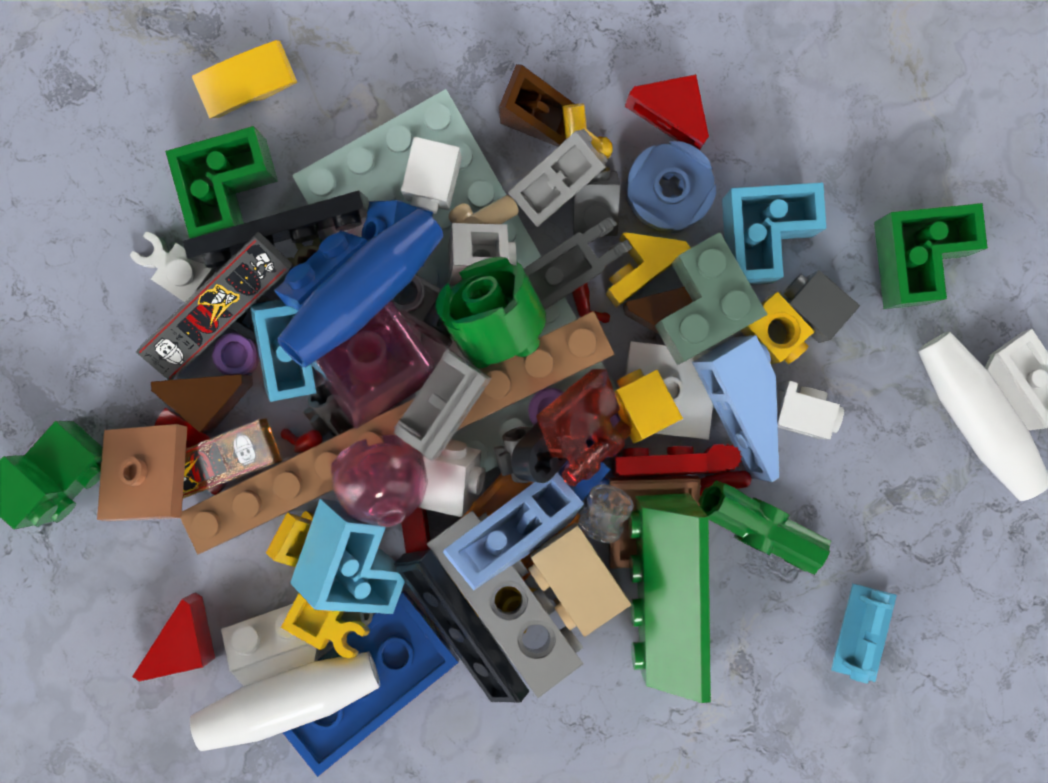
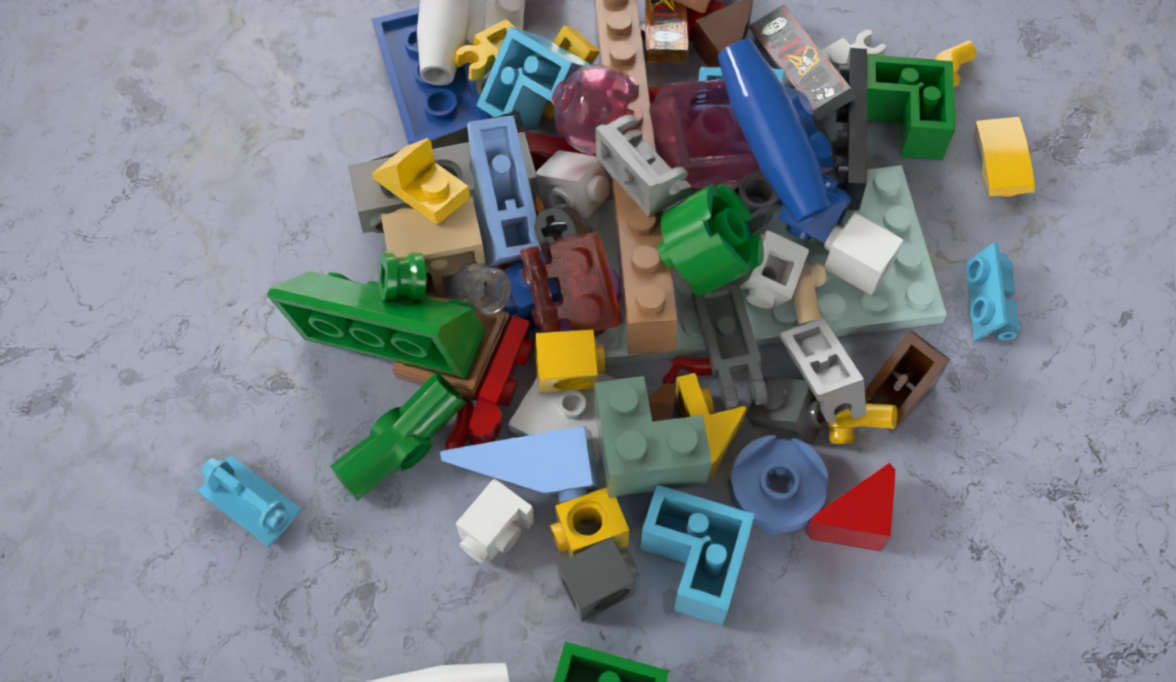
camera: 110 degrees right, 25 degrees down
none -> yellow slope [372,138,470,226]
none -> green wheel [378,252,426,300]
none -> yellow arm [935,41,977,87]
none -> medium azure hinge [965,242,1021,342]

